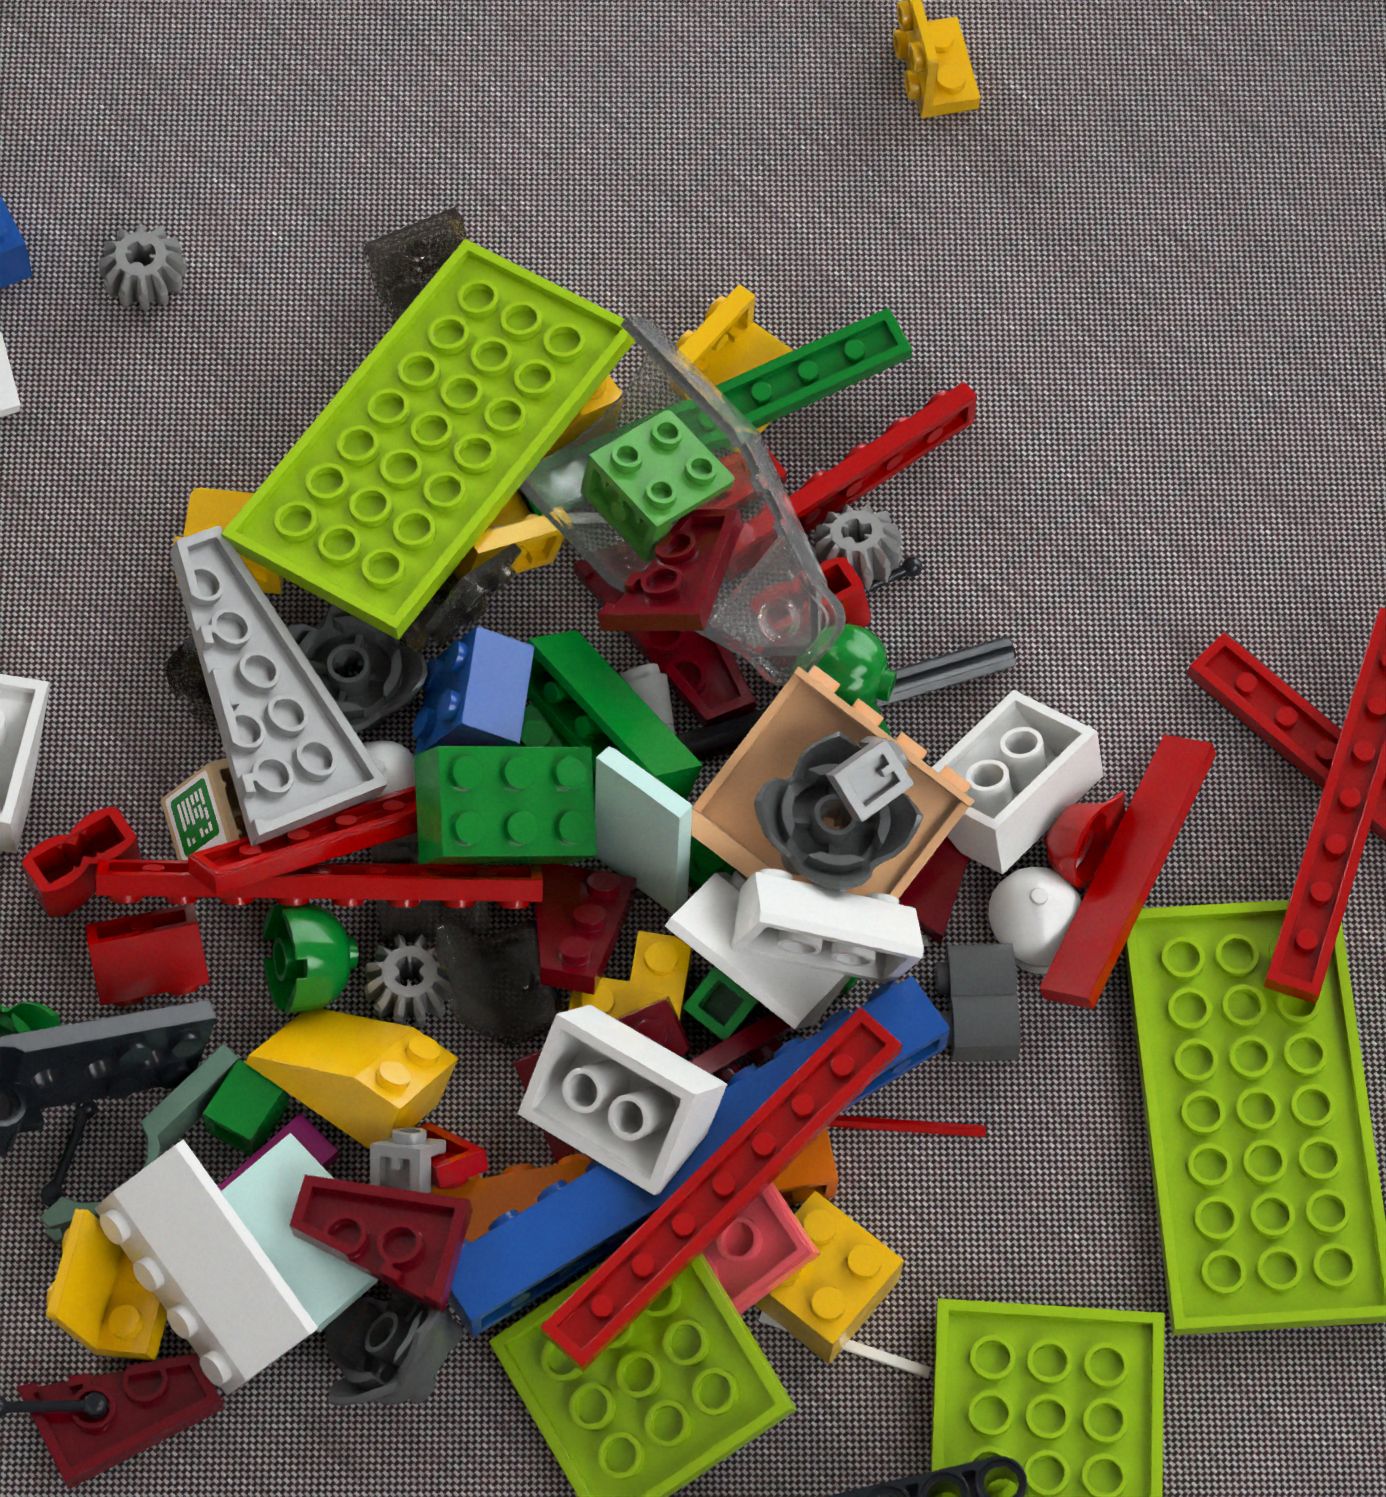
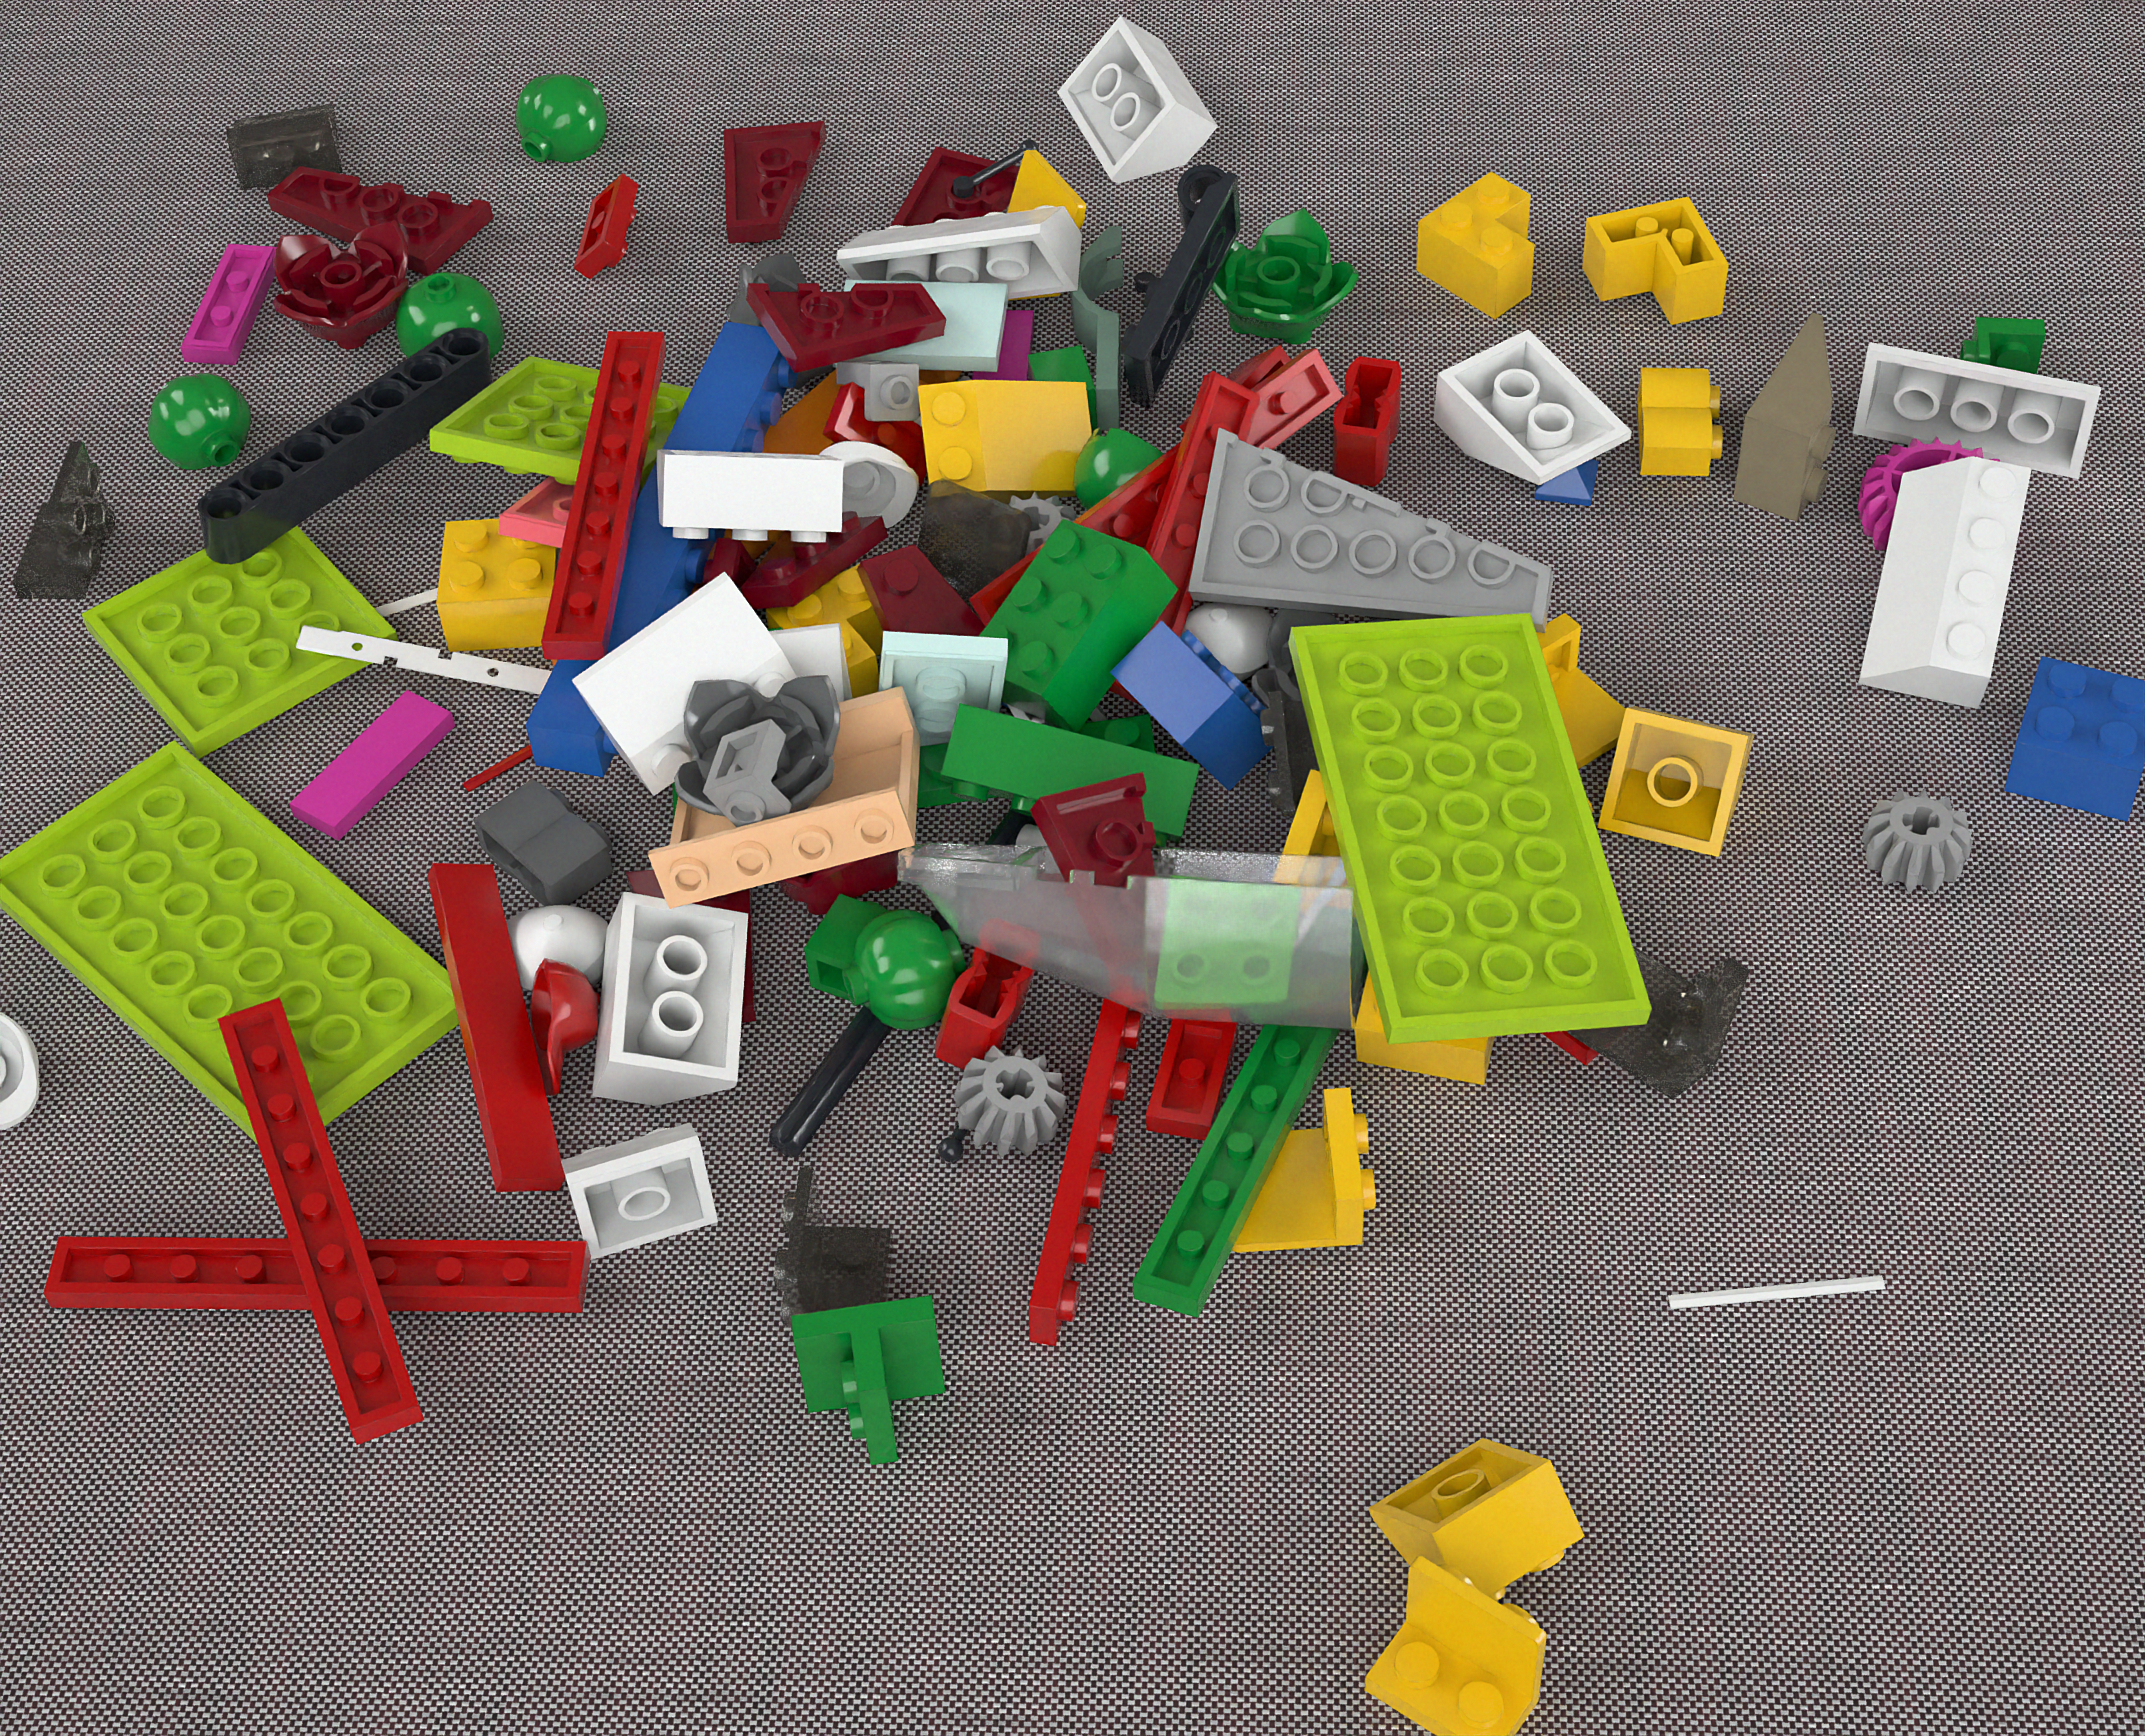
camera: 145 degrees right, 15 degrees down
none -> dark pink tile [289,690,455,841]
none -> white piece [296,625,552,695]
none -> white slope [561,1123,718,1260]
none -> clear smoke bracket [774,1167,894,1328]
none -> green bracket [791,1295,946,1465]
none -> white hat [819,441,919,528]
none -> yellow slope [1368,1438,1585,1601]
none -> yellow slope [1597,706,1755,857]
none -> white piece [1668,1275,1886,1309]

